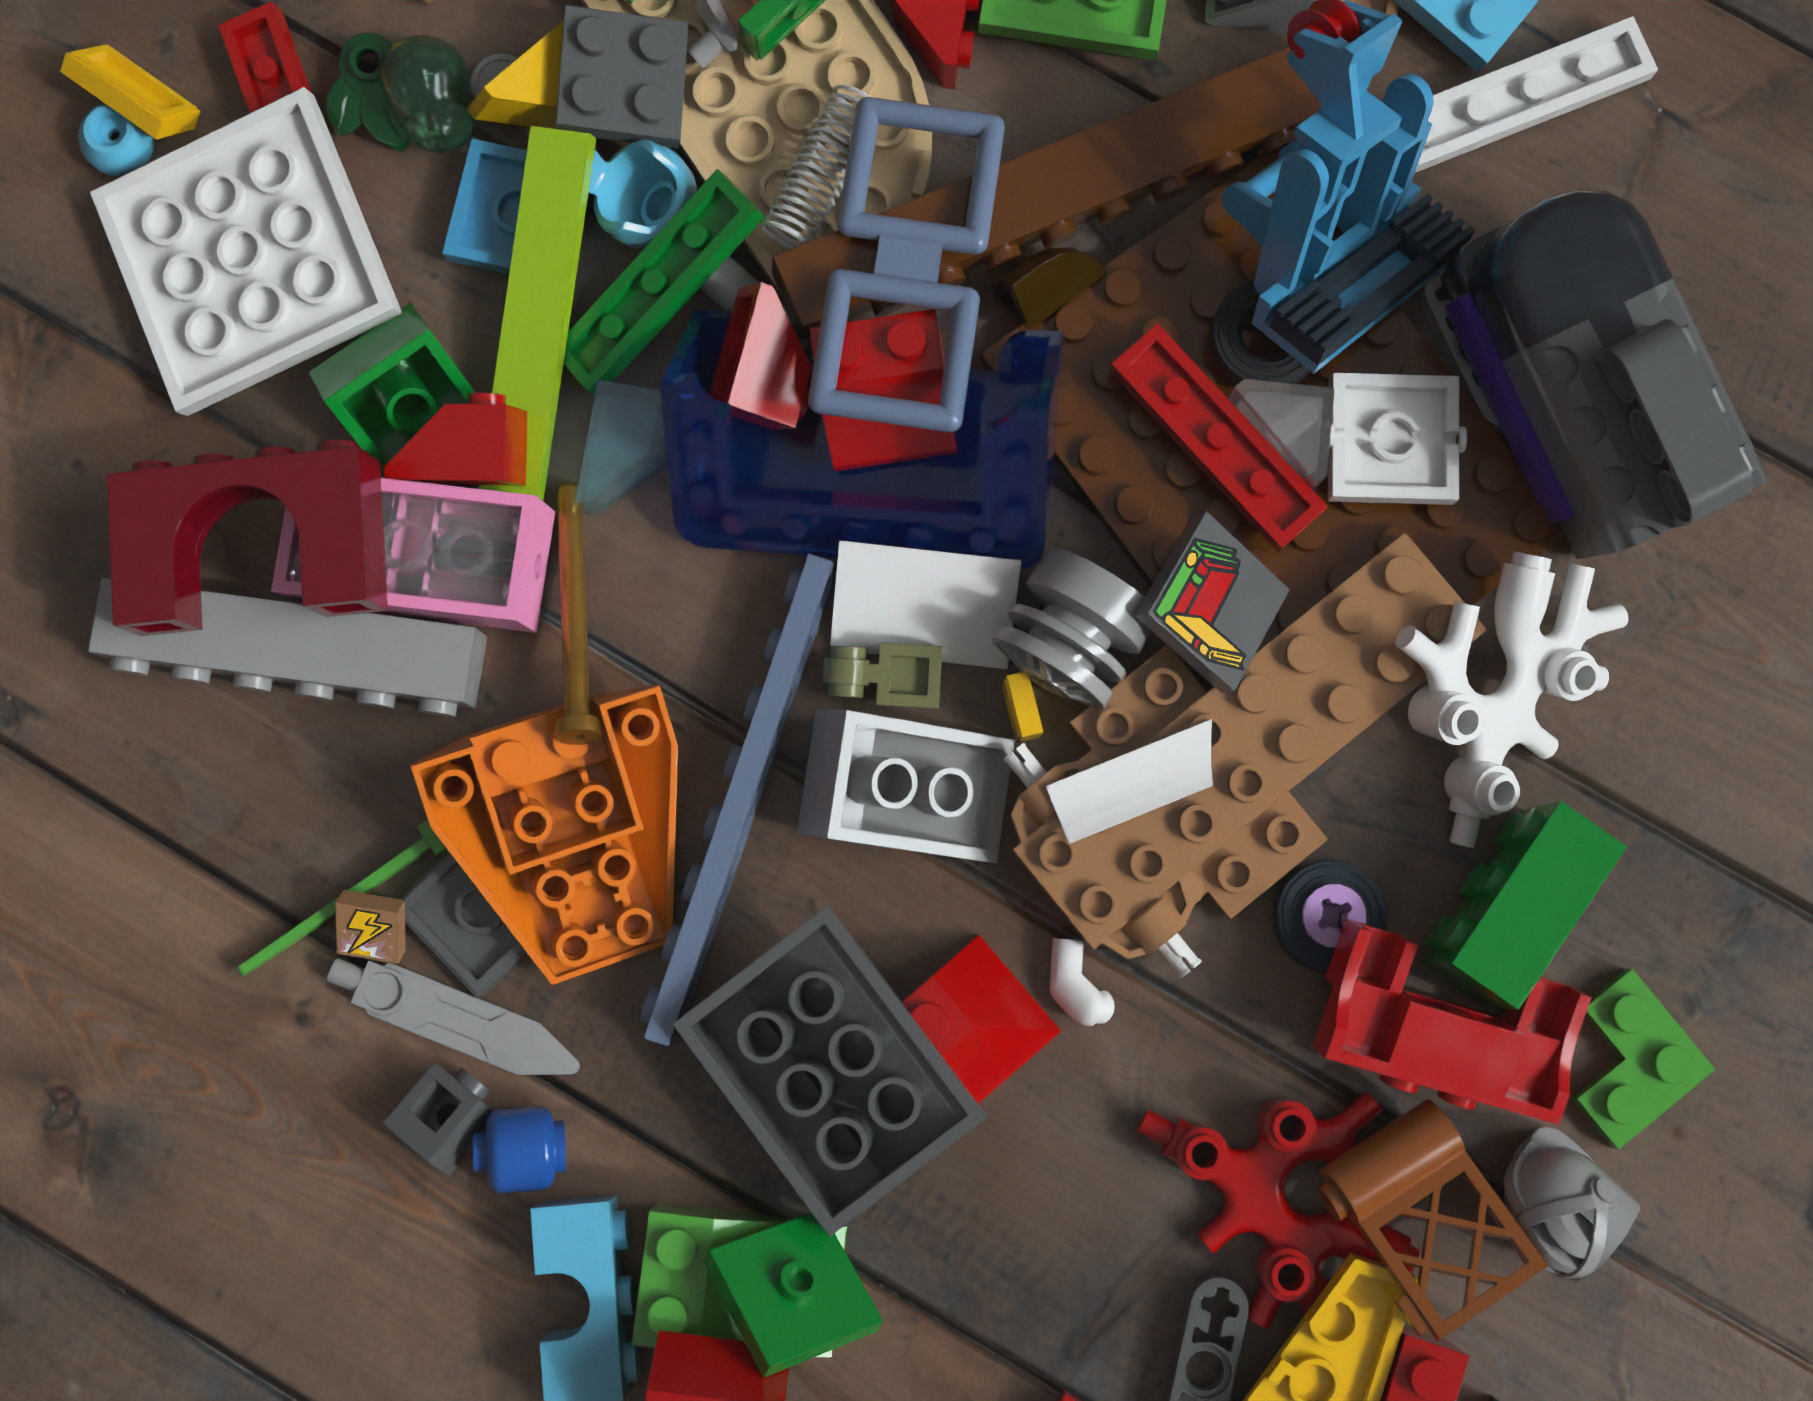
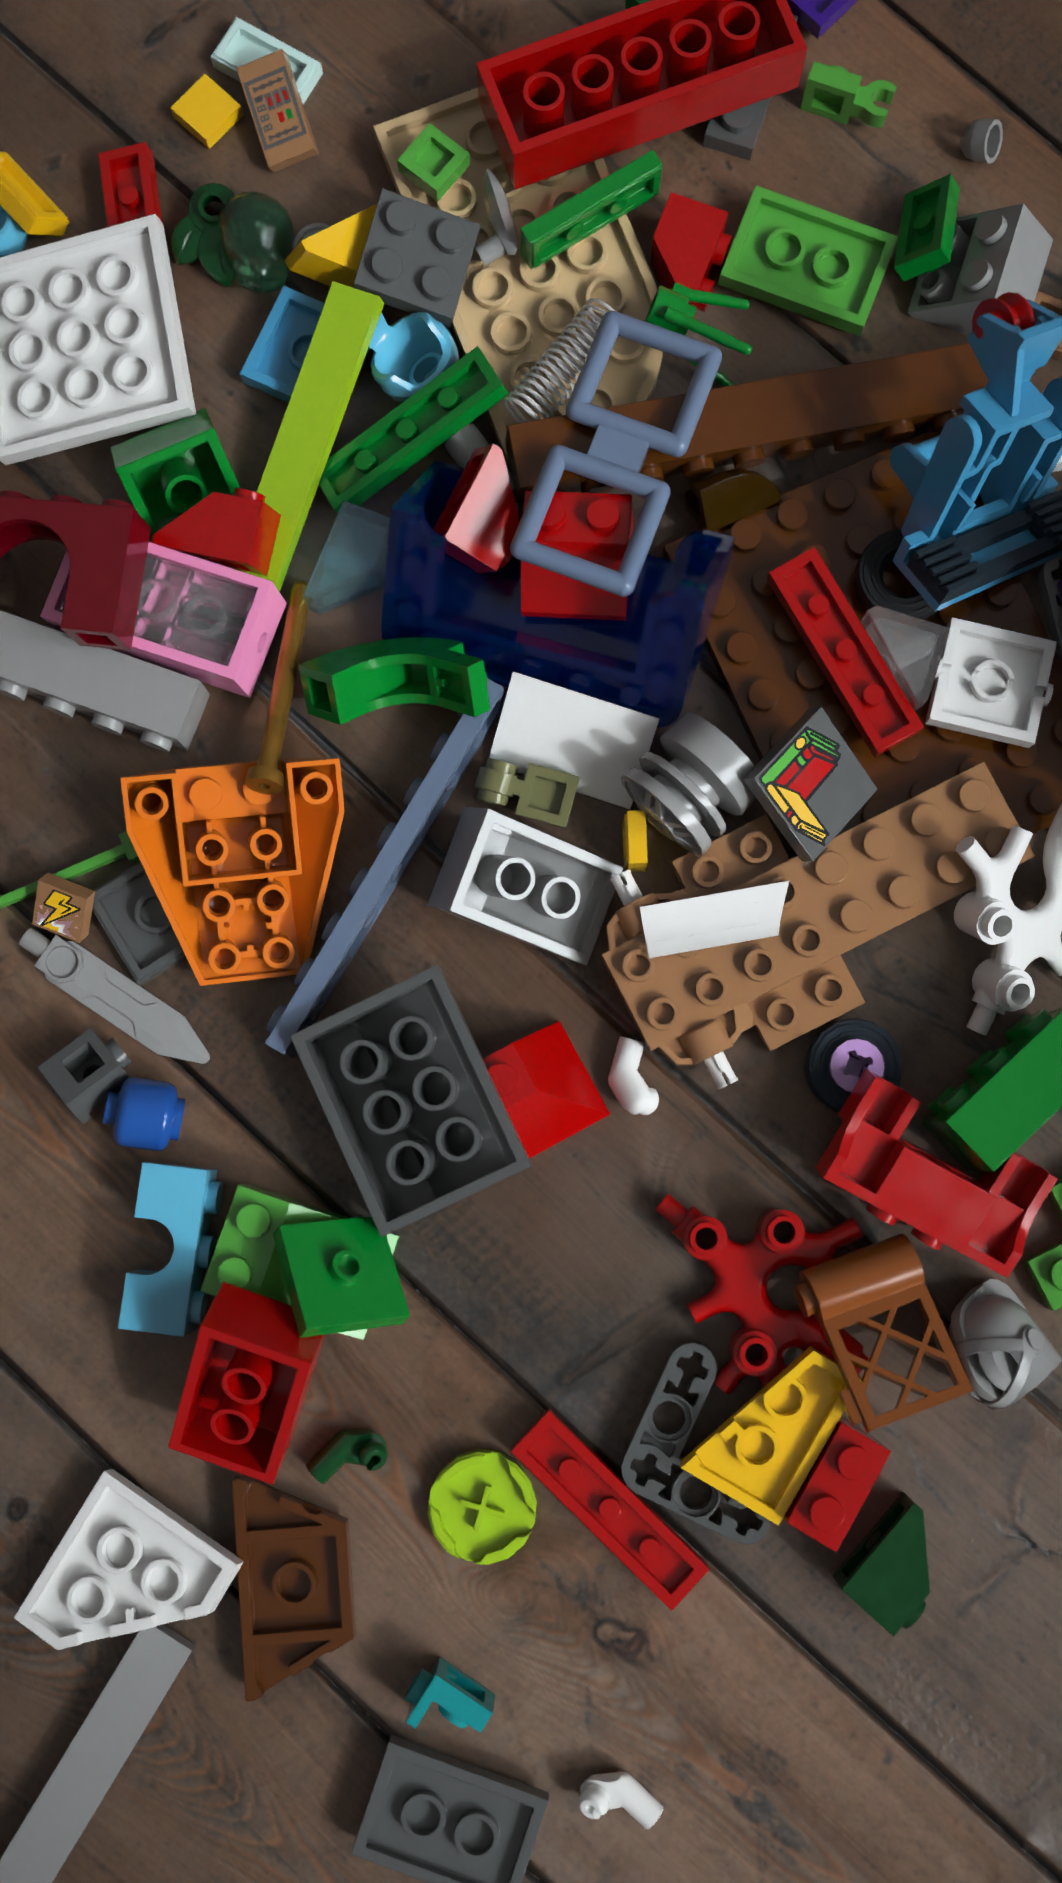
camera: 15 degrees right, 0 degrees up
none -> green arch [298,637,490,725]
none -> green plant [645,282,752,387]

